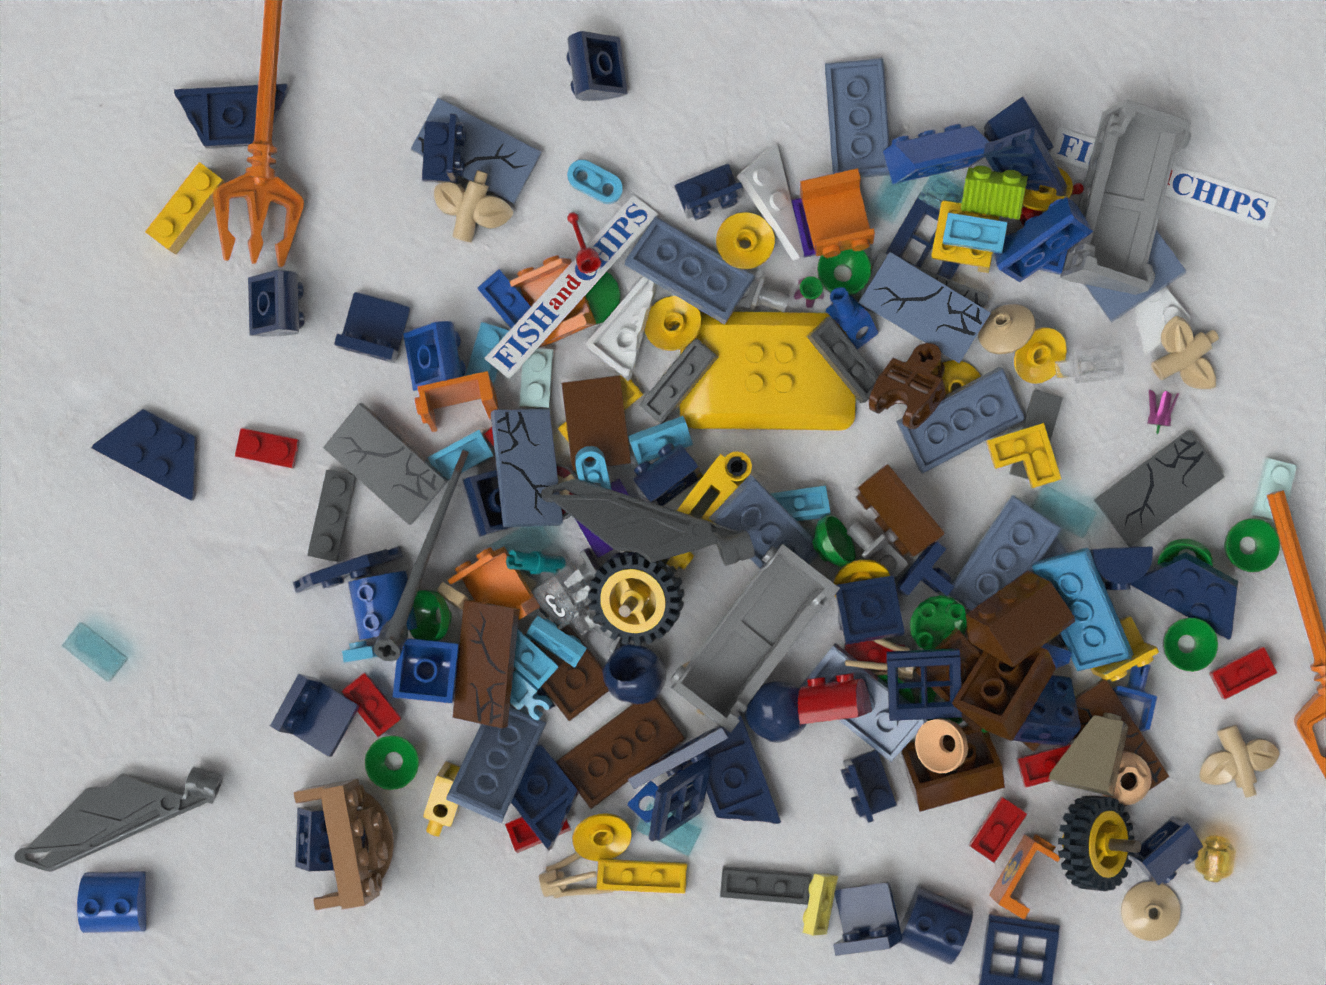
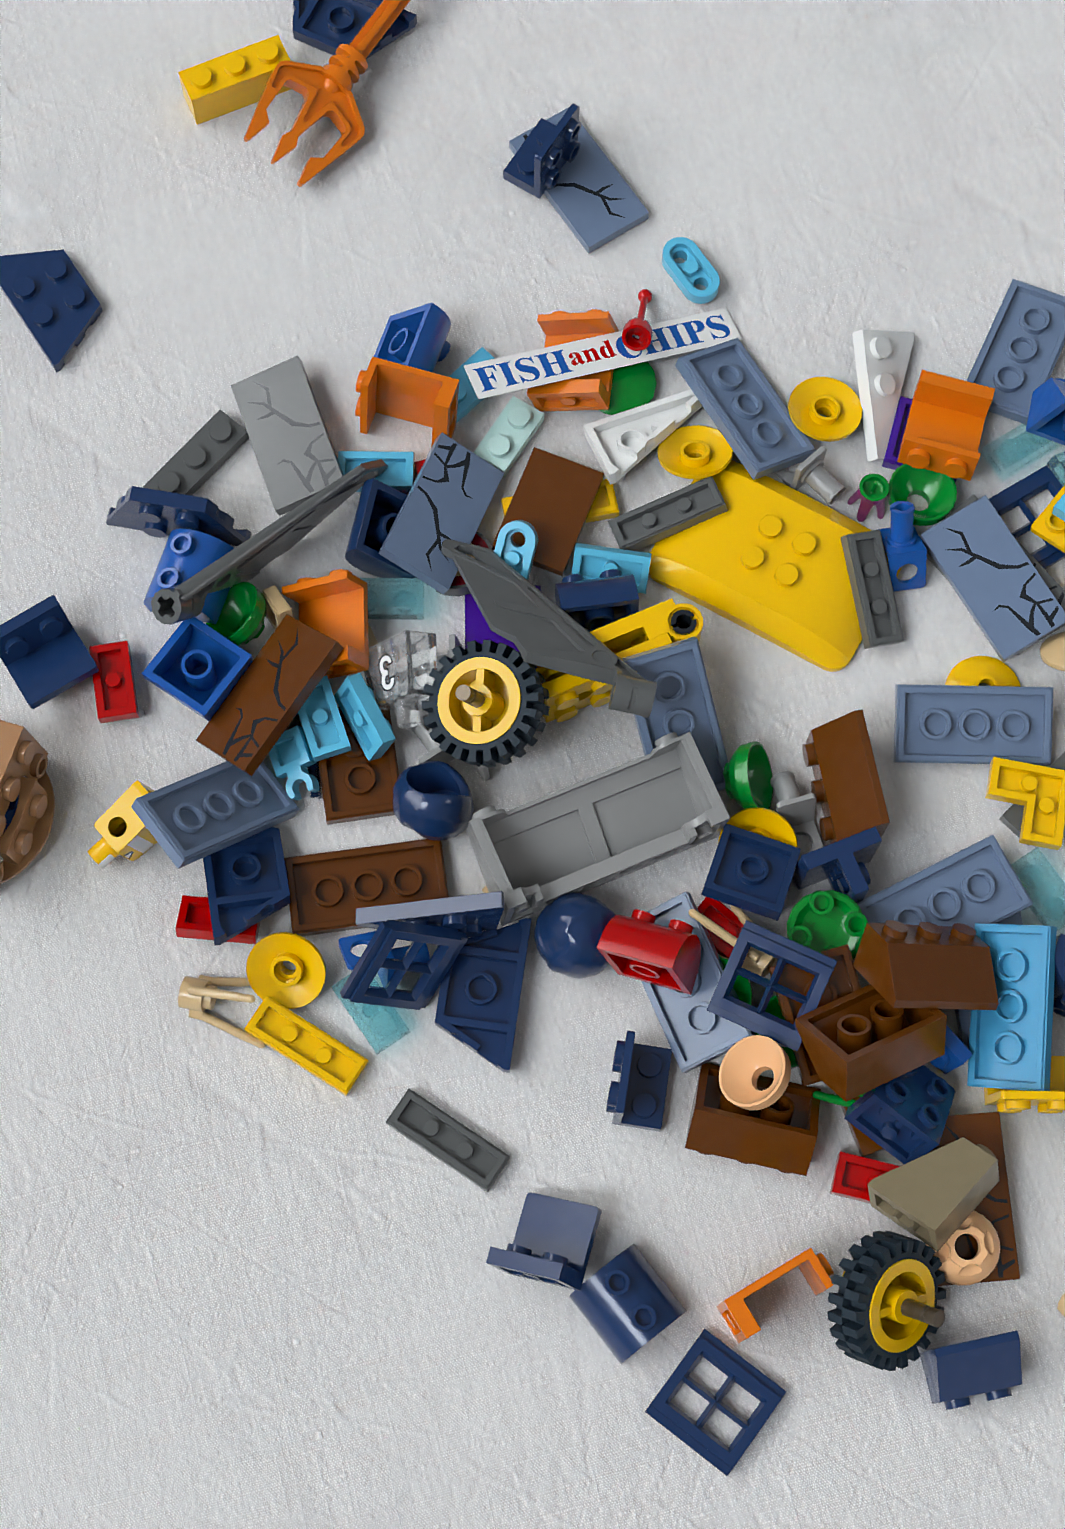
camera: 30 degrees right, 15 degrees down
red plate [235,428,300,469] -> none
dark blue brick [248,270,305,336] -> none
dark blue bracket [334,292,410,364] -> none
medium azure plate [342,641,377,663] -> none
green piece [365,735,419,790] -> none
tan plant [434,170,513,243] -> none
blue plate [477,269,531,329] -> none
teal pin [506,550,566,575] -> none
dark blue brick [566,31,628,101] -> none
dark blue bracket [674,164,743,221] -> none
medium azure plate [770,486,830,521] -> none
light yellow plate [802,873,838,936] -> none
reddish brown piece [869,343,946,429] -> none
red plate [968,796,1027,863] -> none
blue bracket [1112,665,1157,732] -> none
tan dish [1121,881,1181,941] -> none
clear yellow head [1195,835,1236,882] -> none

